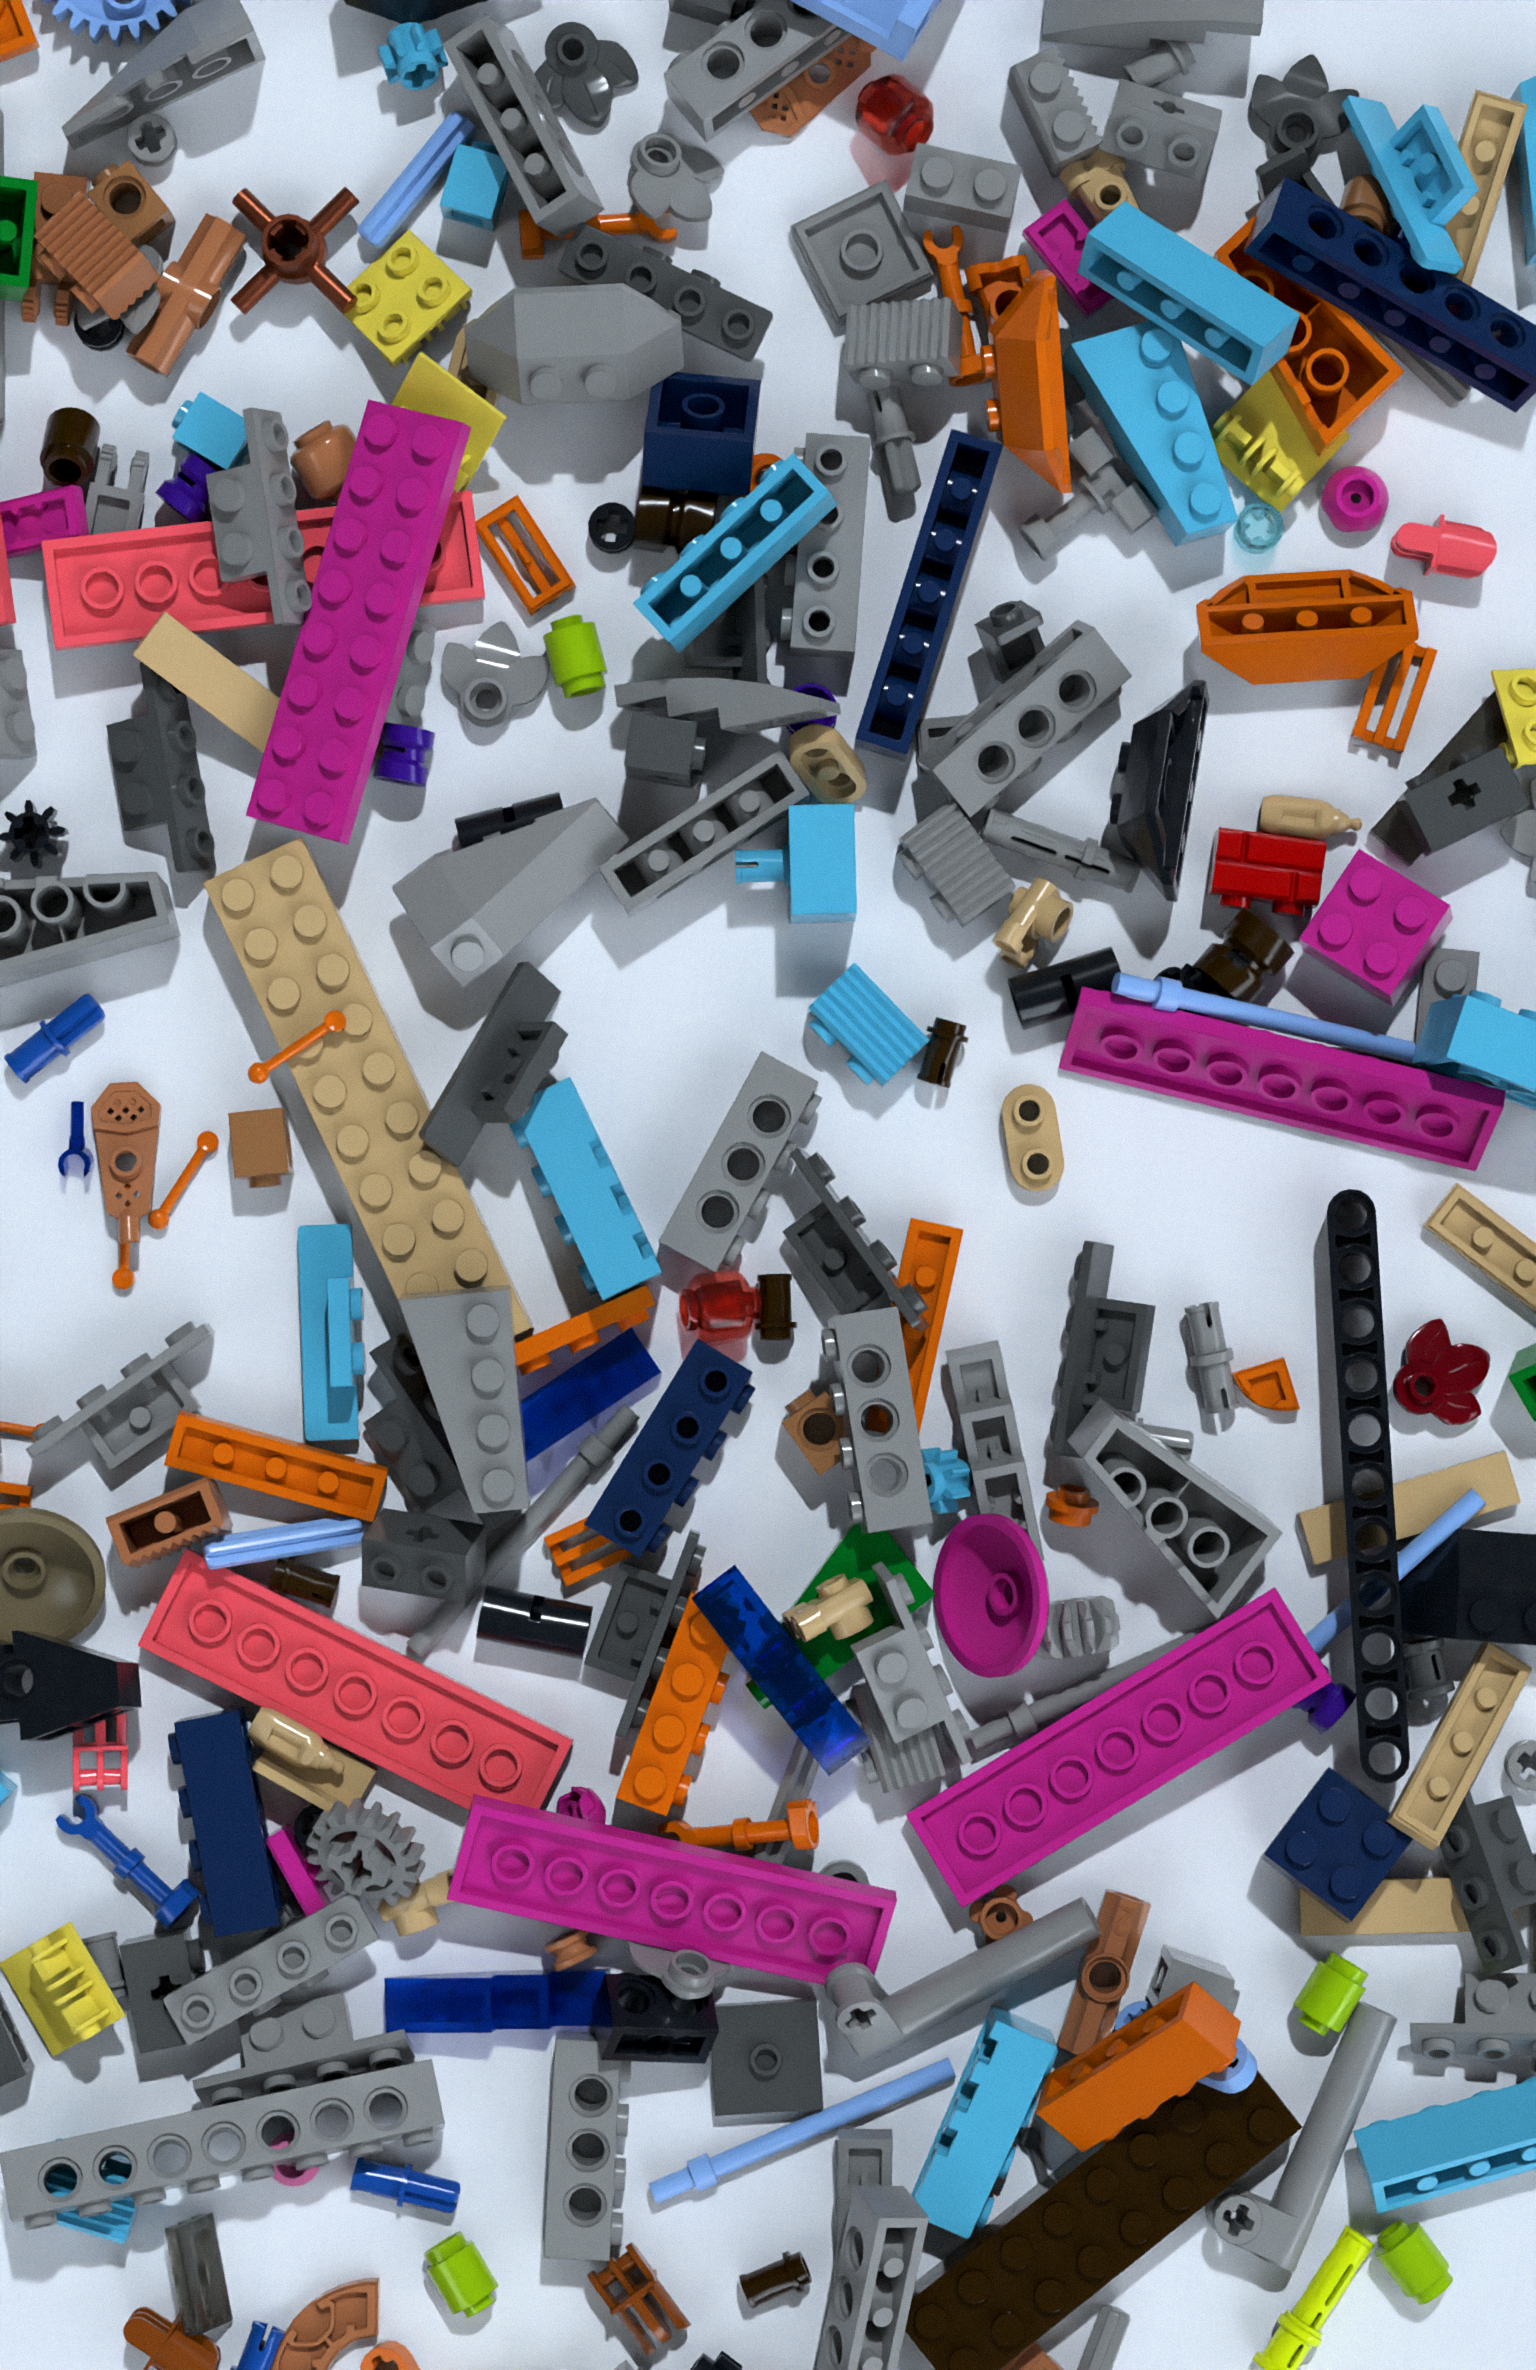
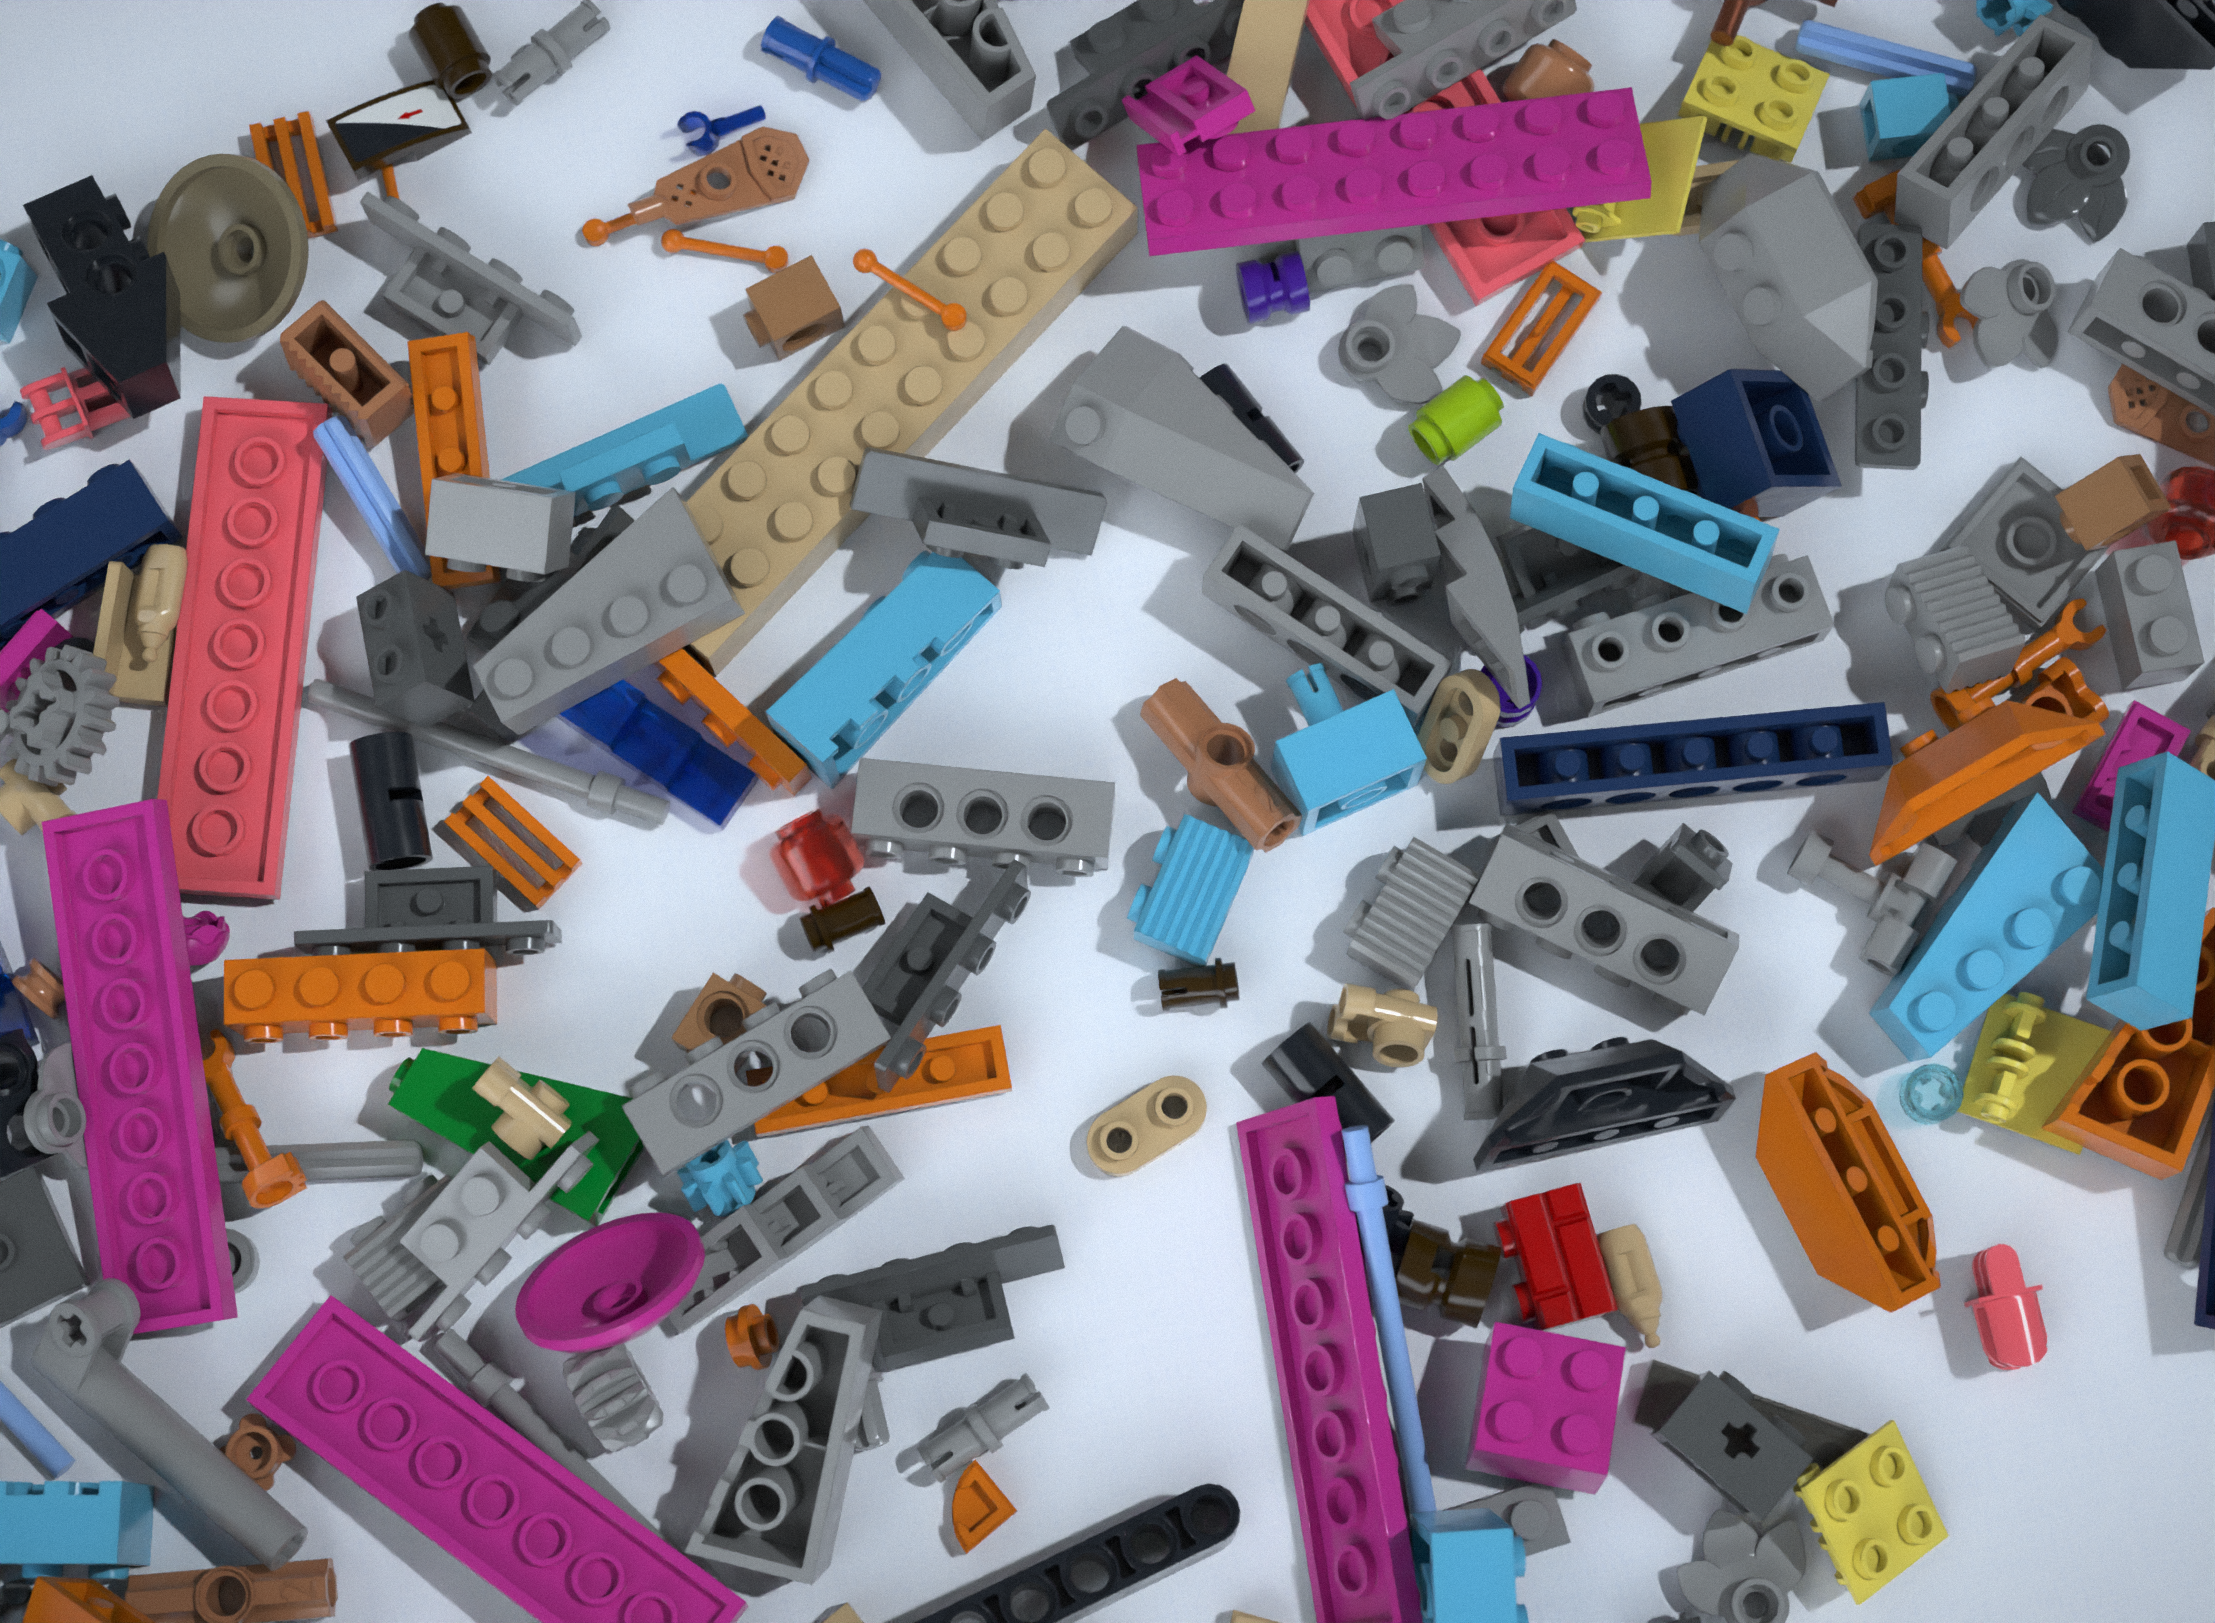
camera: 70 degrees right, 10 degrees down
dark brown pin [268,1556,340,1609] -> none
dark blue brick [584,1338,756,1558] -> none
clear blue slope [692,1565,872,1776] -> none
light grey axle [866,386,921,496] -> none
dark pink plate [1321,466,1389,532] -> none
orange tile [1350,642,1438,754] -> none
none -> light grey brick [425,473,576,582]
none -> dark pink plate [1122,55,1256,156]
none -> nougat piece [1140,678,1303,853]
none -> medium nougat brick [2055,454,2172,551]

